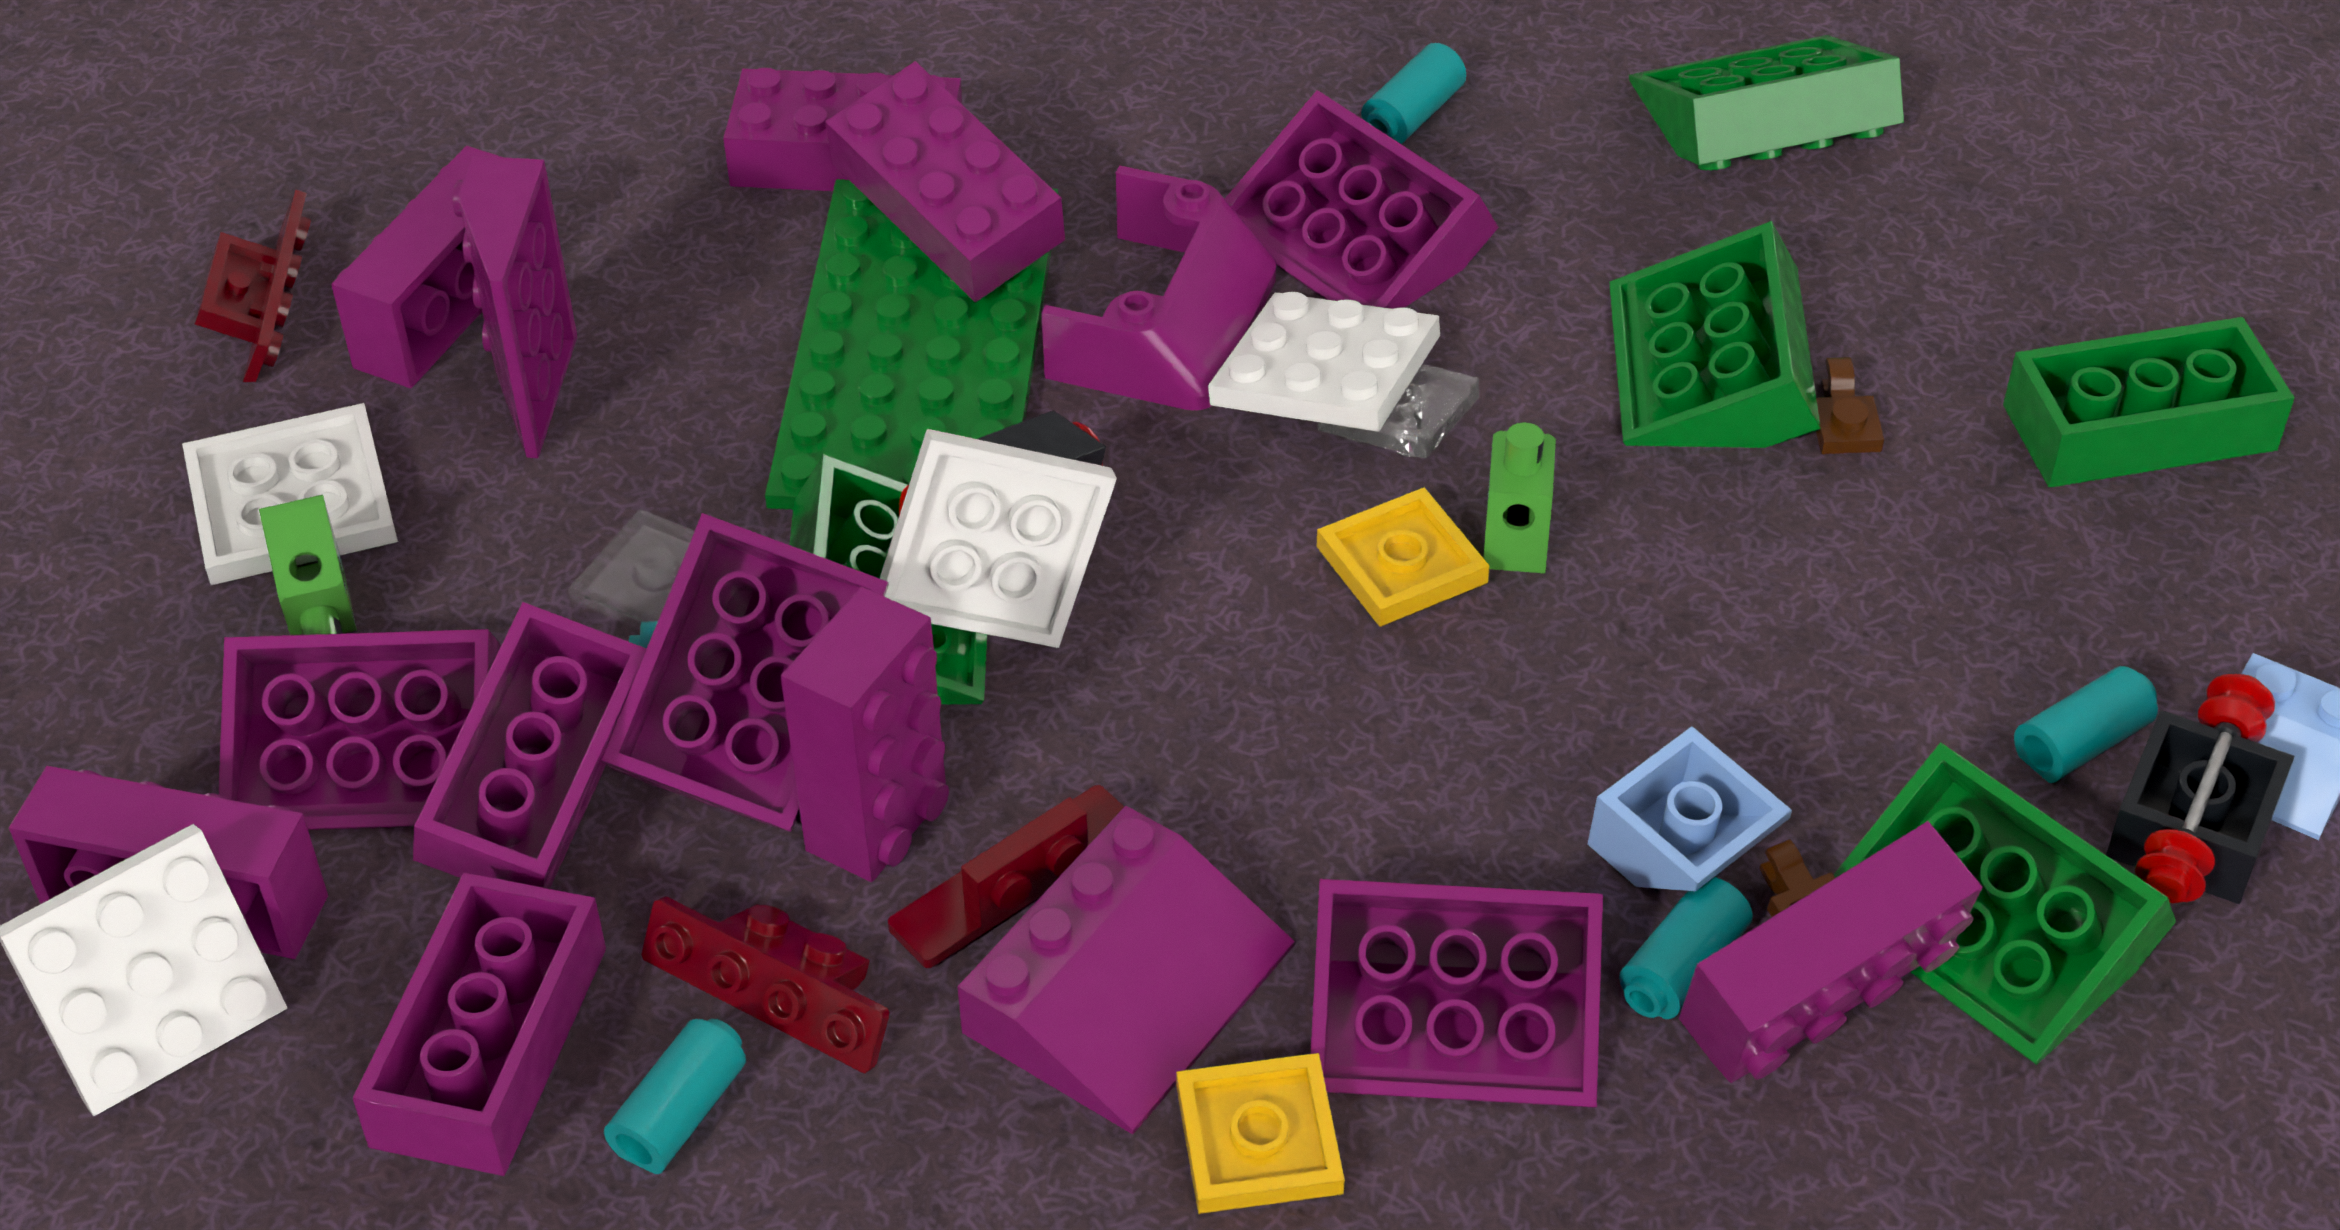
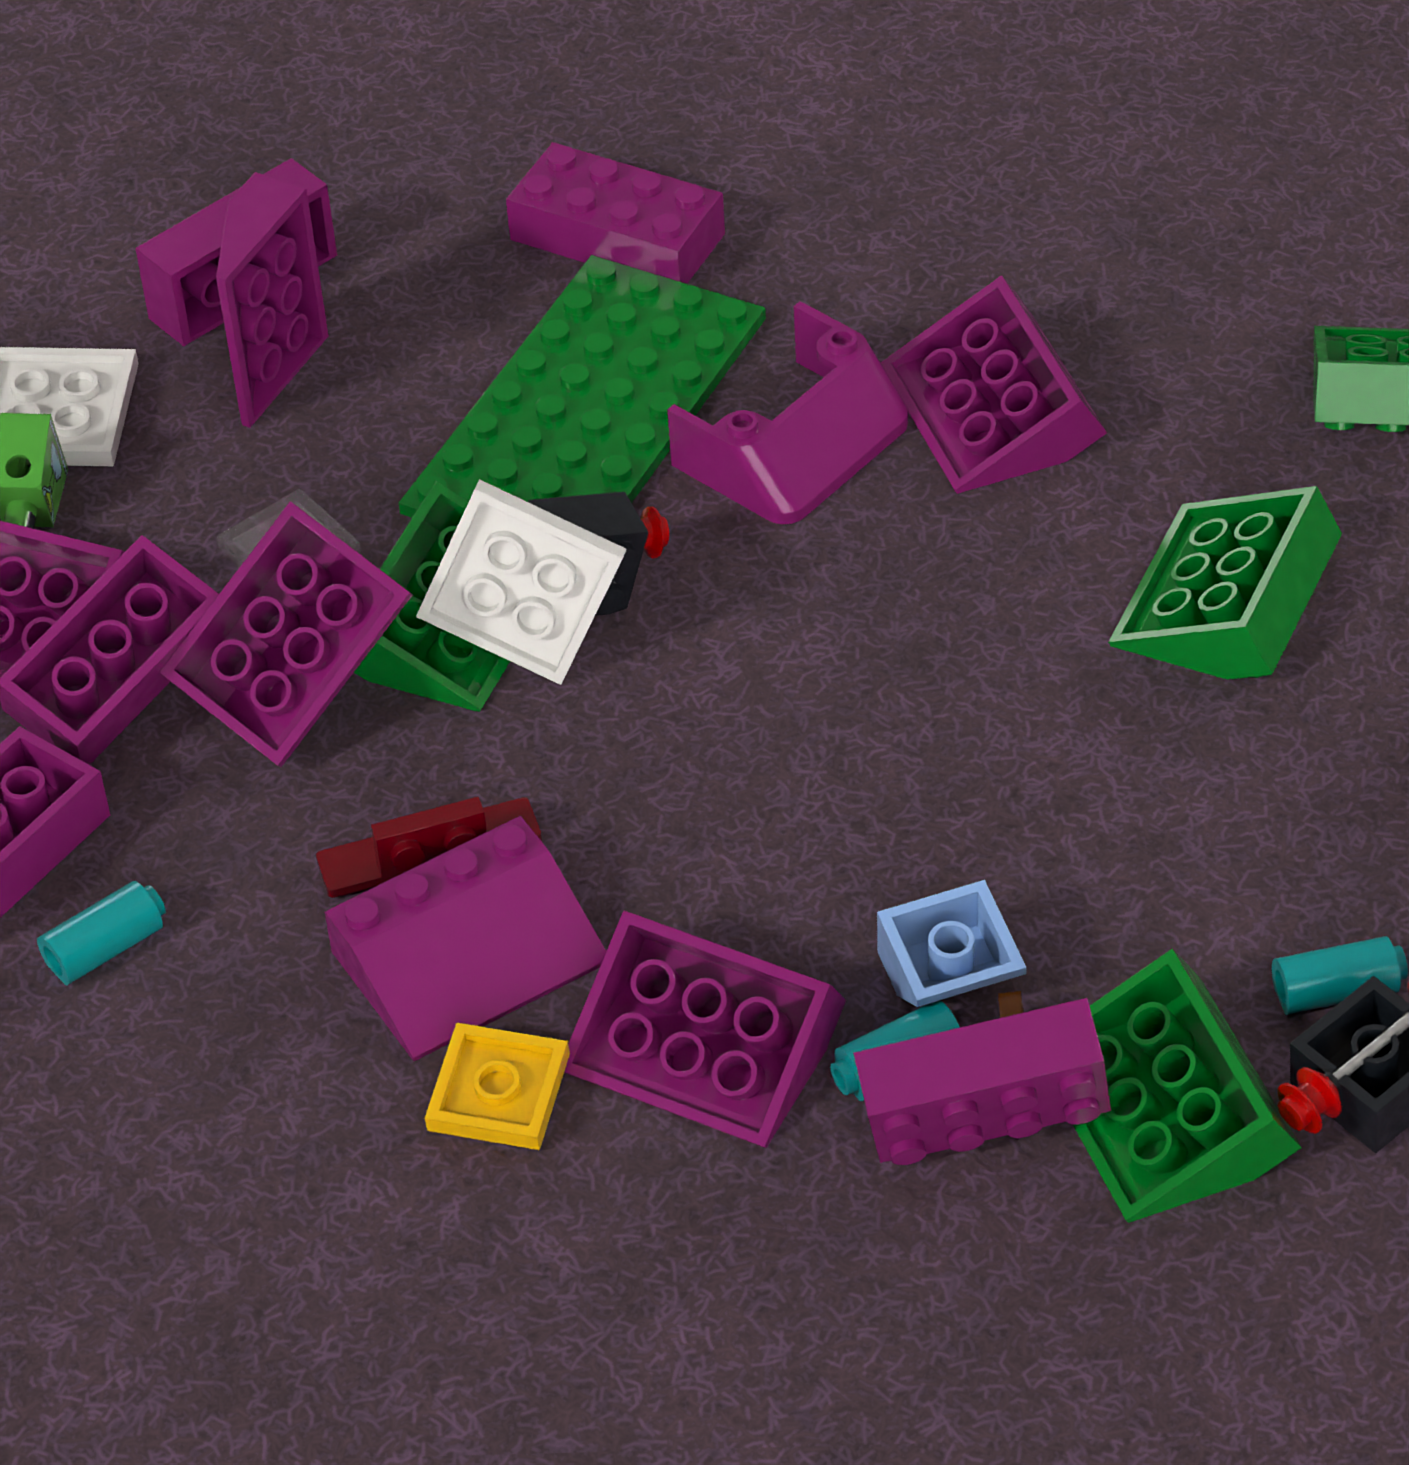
camera: 25 degrees right, 0 degrees up
dark red bracket [194,190,311,382] -> none
dark red bracket [641,896,890,1073] -> none
magenta brick [781,586,949,883] -> none
magenta brick [825,61,1065,303] -> none
white plate [1208,292,1440,432] -> none
clear plate [1317,364,1479,459] -> none
yellow plate [1317,487,1490,627] -> none
teal brick [1361,43,1466,144] -> none
bright green torso [1483,422,1556,573] -> none
reddish brown plate [1815,357,1884,454] -> none

